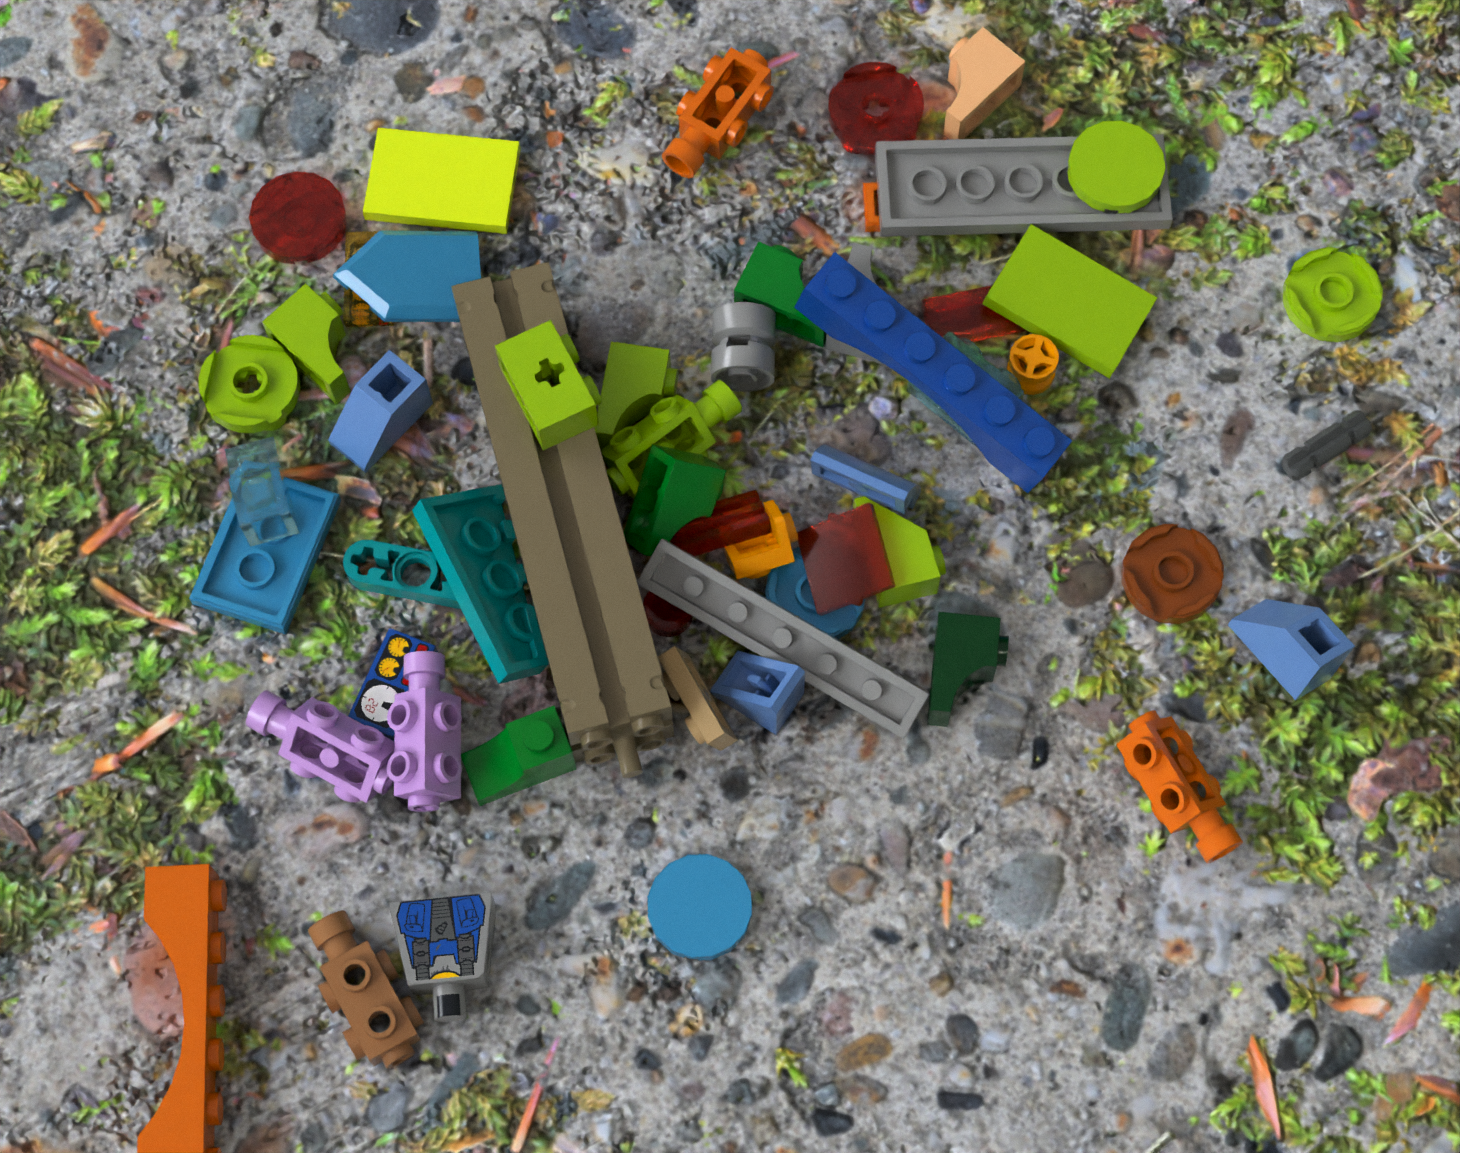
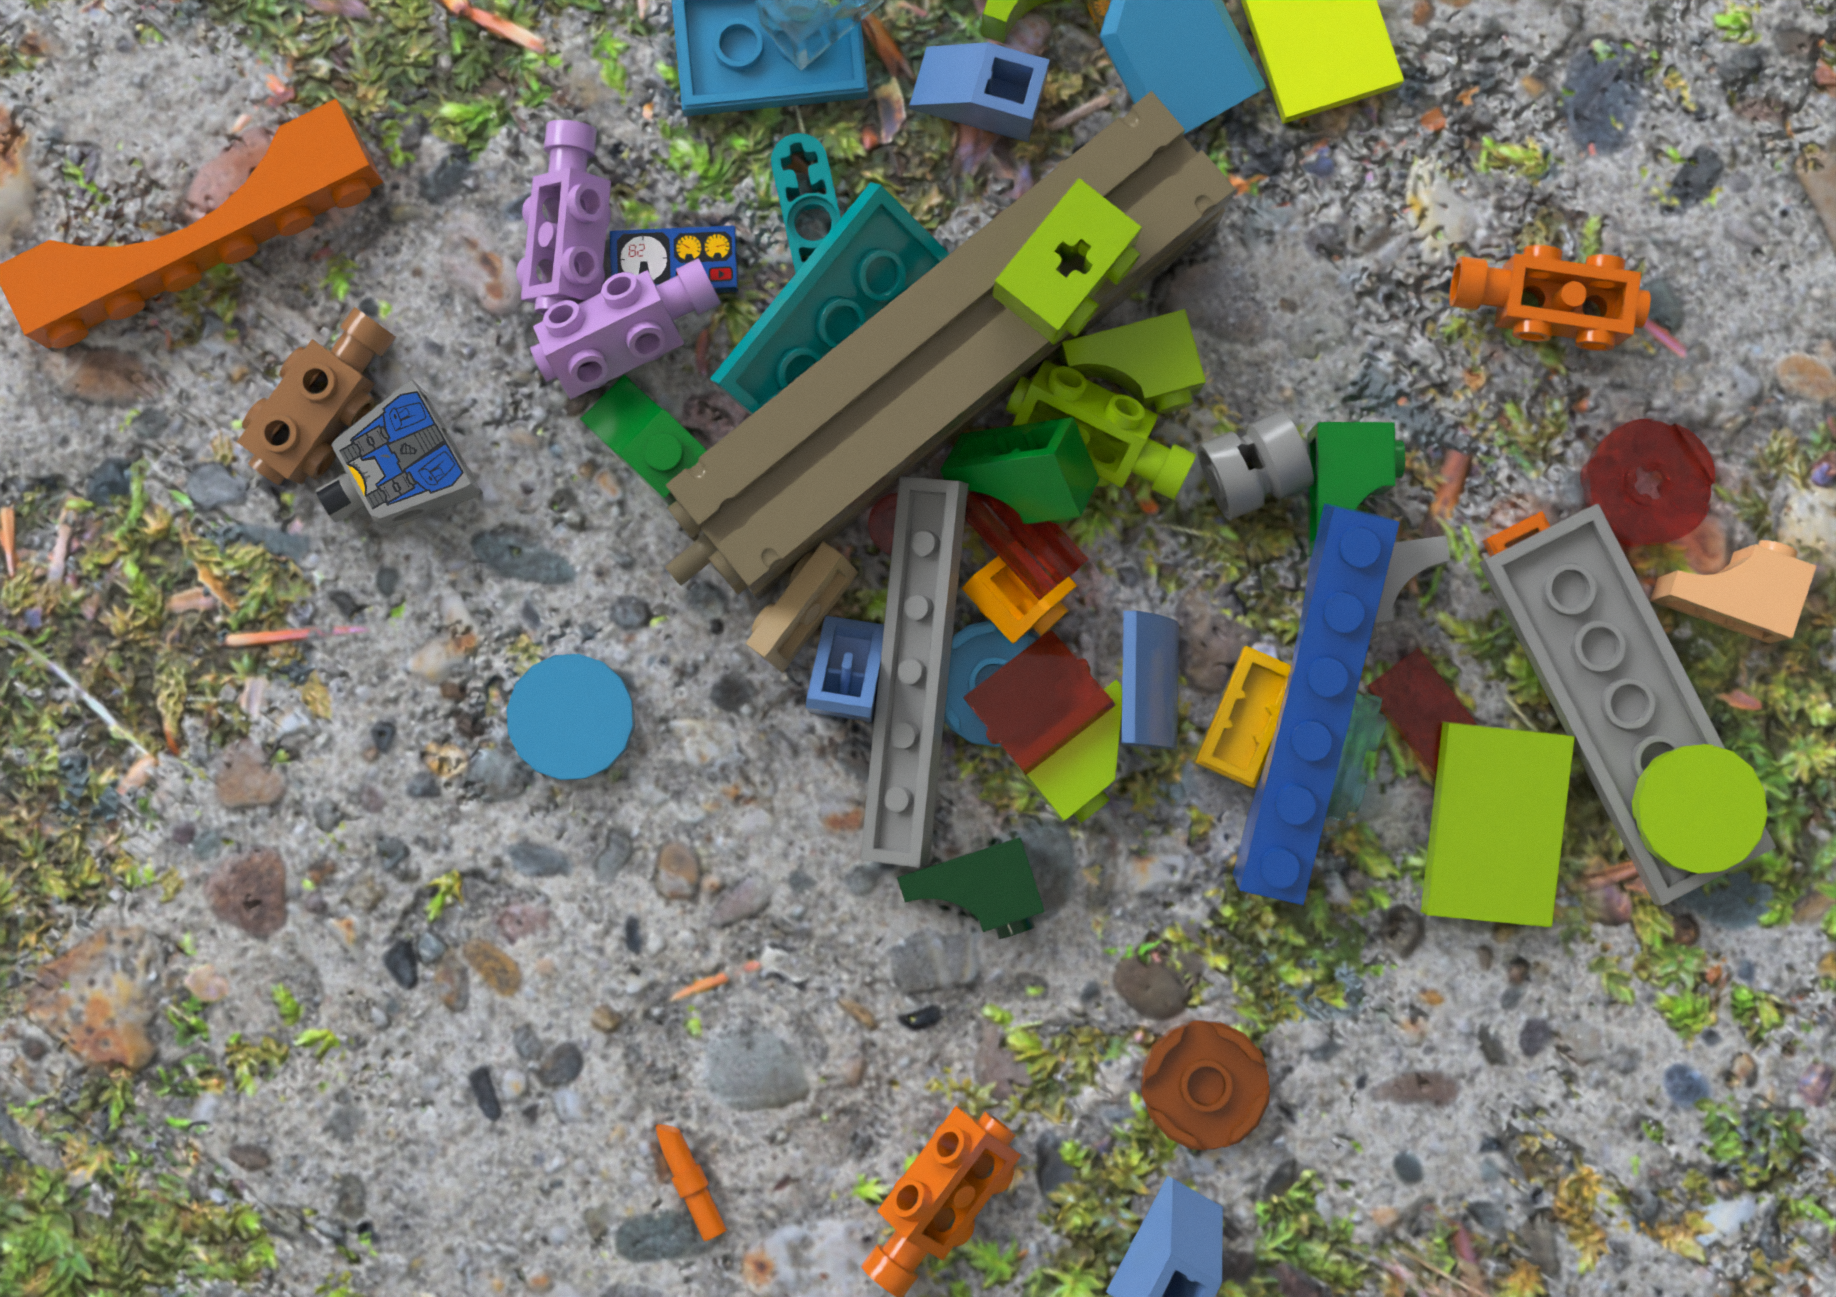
camera: 65 degrees right, 15 degrees up
light orange wheel [1006,334,1059,395] -> none
dark grey axle [1281,410,1372,481] -> none
lime tile [1282,247,1383,342] -> none
none -> orange piece [656,1124,727,1242]
none -> yellow plate [1193,646,1291,789]

